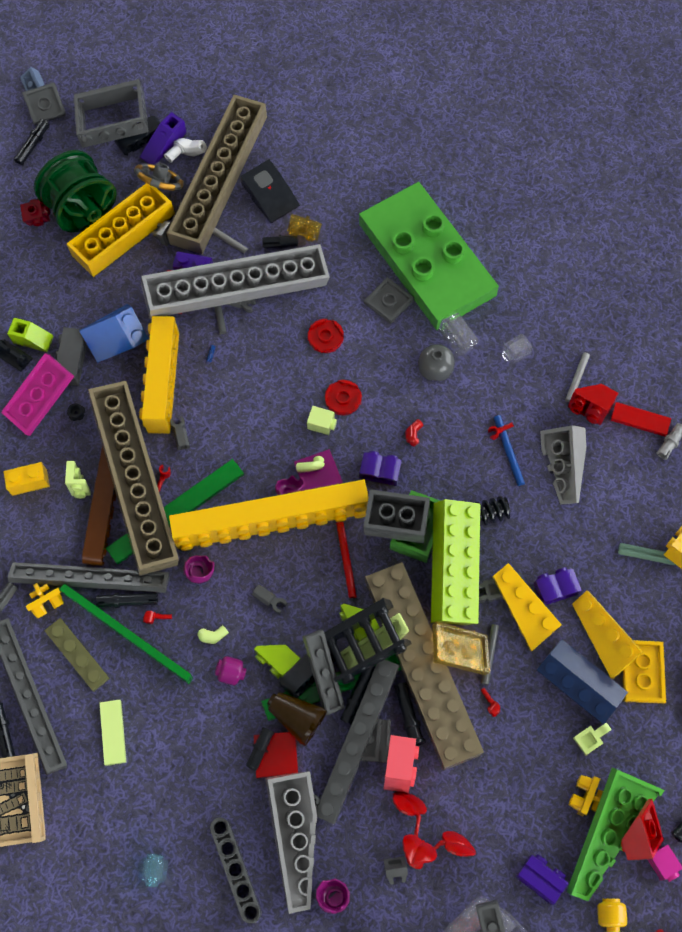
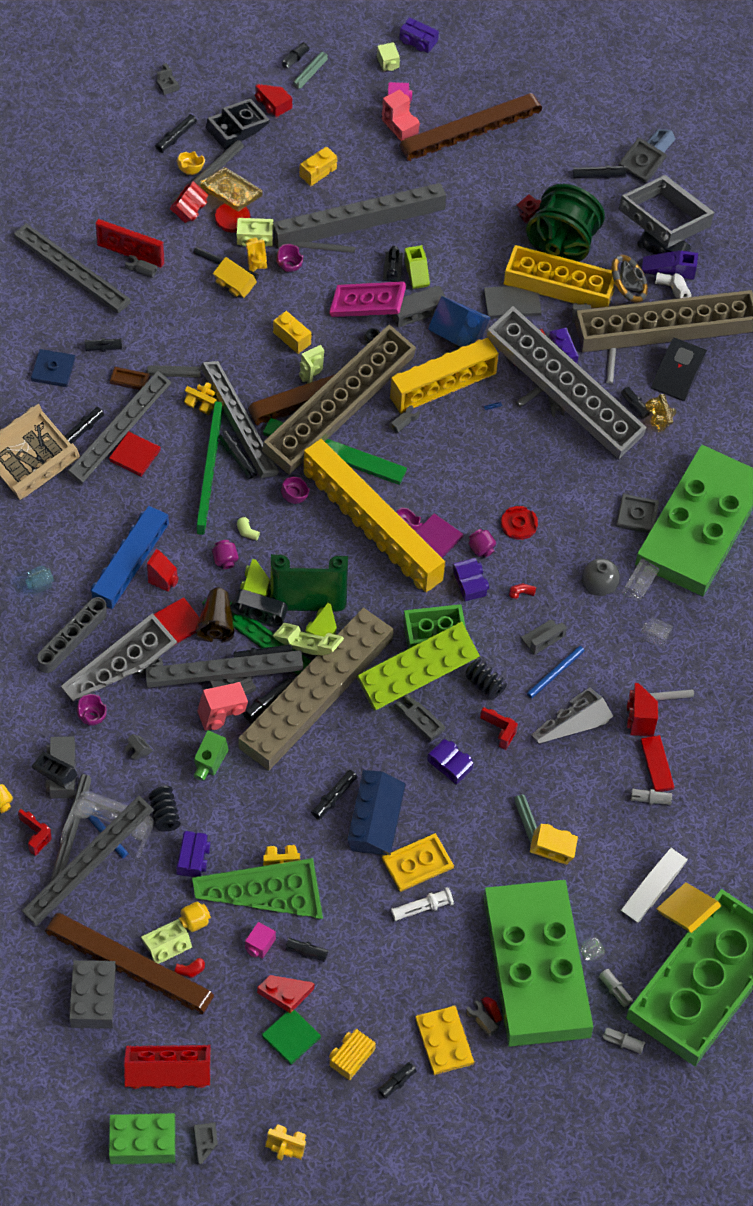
camera: 55 degrees right, 10 degrees down
olive plate [44,618,110,692] -> none
yellowish green tile [100,700,127,766] -> none
red hand [143,611,172,624] -> none
red hand [157,465,171,492] -> none
black axle [246,727,275,770] -> none
dark grey bar [252,584,287,614] -> none
yellowish green arm [296,456,325,473] -> none
dark grey tile [302,629,345,715] -> none
yellowish green brick [307,406,337,435] -> none
red tile [308,319,344,353] -> none
black fence [324,598,412,684] -> none
red bar [336,522,357,599] -> none
dark grey brick [363,489,430,543] -> none
red plant [392,792,476,869] -> none
clear yellow plate [432,622,490,675] -> none
dark grey bar [481,624,499,685] -> none
red hand [481,688,500,717] -> none
red hand [488,422,514,440] -> none
yellow wing [492,563,562,651] -> none
yellow wing [572,591,643,679] -> none
yellowish green plate [573,723,612,756] -> none
red slope [621,799,664,860] -> none
none -> blue brick [91,506,169,609]
none -> red tile [109,431,161,476]
none -> red slope [147,549,179,592]
none -> black piece [149,786,181,832]
none -> bright green torso [194,730,229,781]
none -> dark green windscreen [270,554,348,612]
none -> black pin [311,770,358,820]
none -> magenta head [468,529,496,558]
none -> red bracket [480,707,518,750]
none -> dark grey tile [484,286,542,319]
none -> dark grey panel [522,620,567,655]

